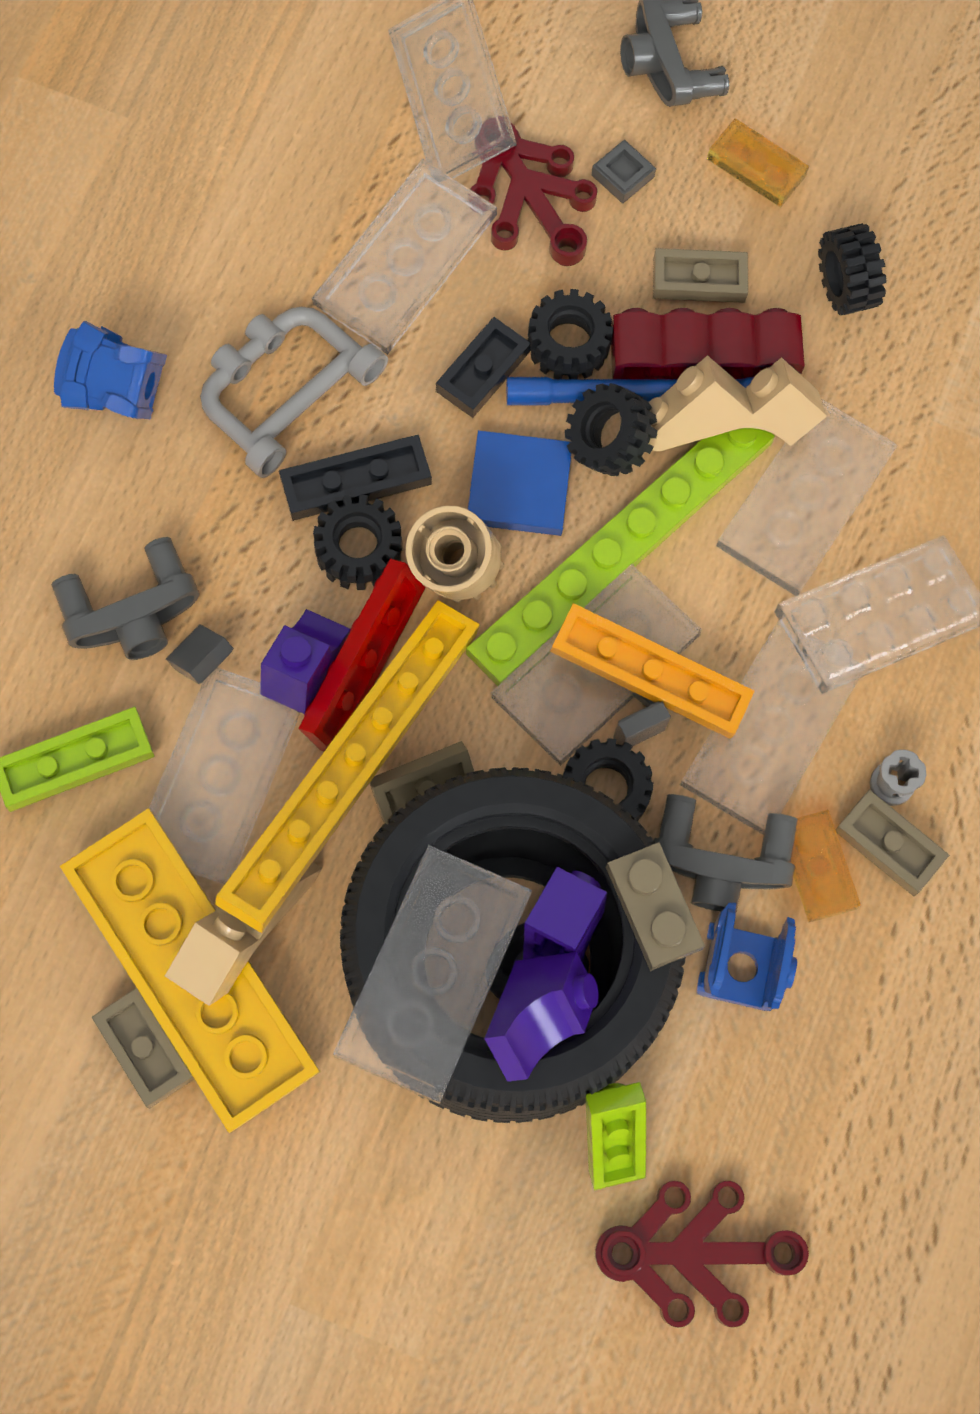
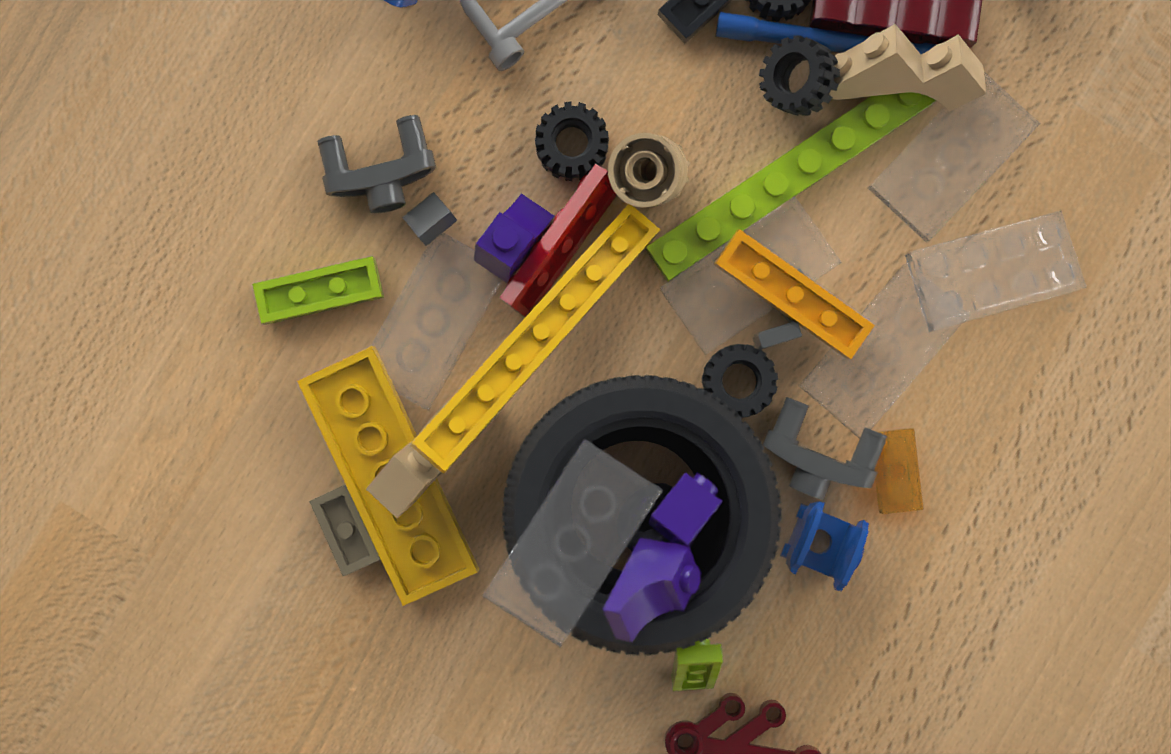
camera: 15 degrees right, 15 degrees up
black plate [279,434,432,521] -> none
dark tan plate [369,741,474,824] -> none
blue tile [468,430,571,536] -> none
dark tan plate [606,842,705,971] -> none
dark tan plate [835,789,950,896] -> none
light grey bush [870,750,927,806] -> none

